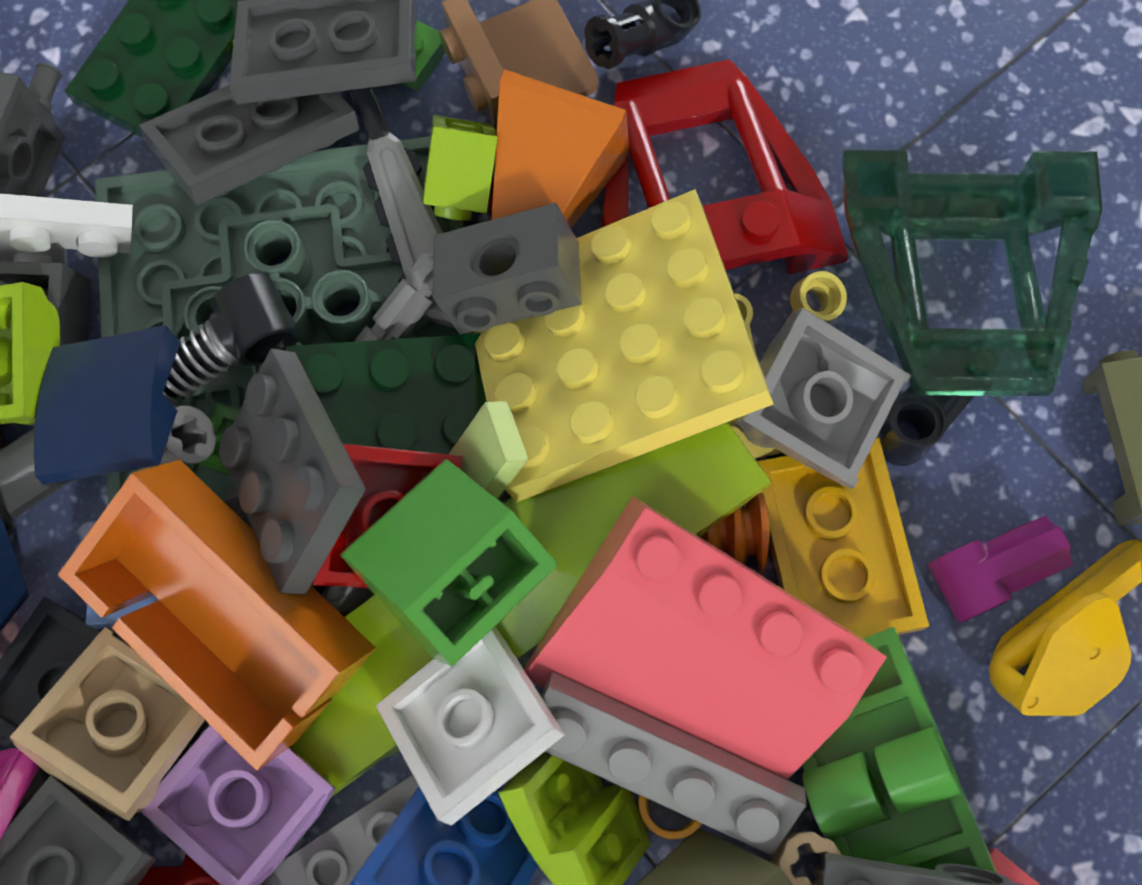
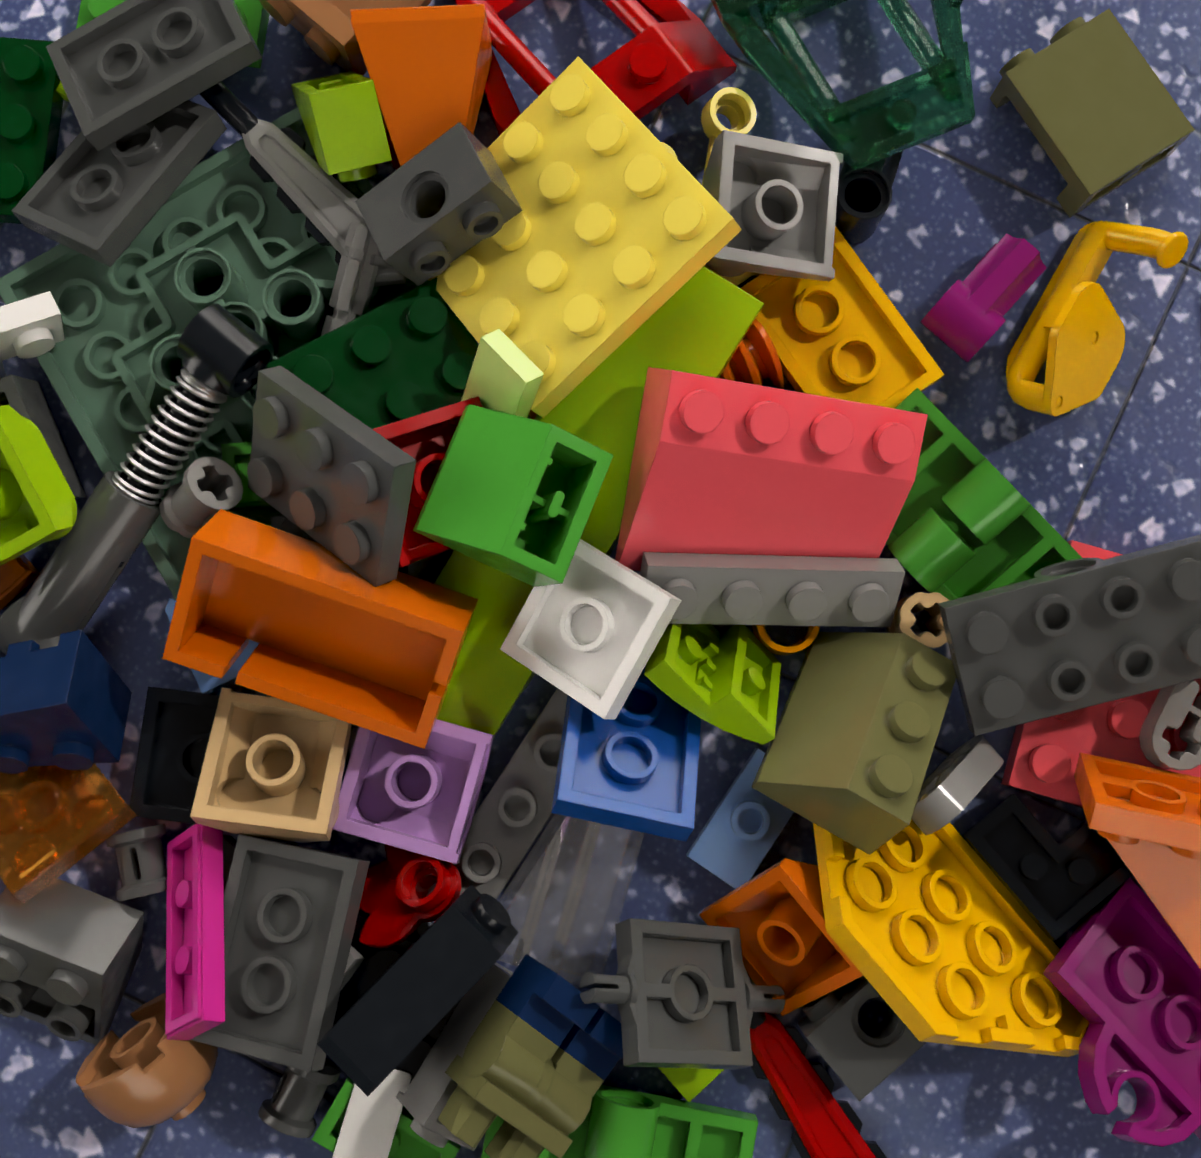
camera: 25 degrees left, 10 degrees up
dark blue slope [34,325,180,484] -> none

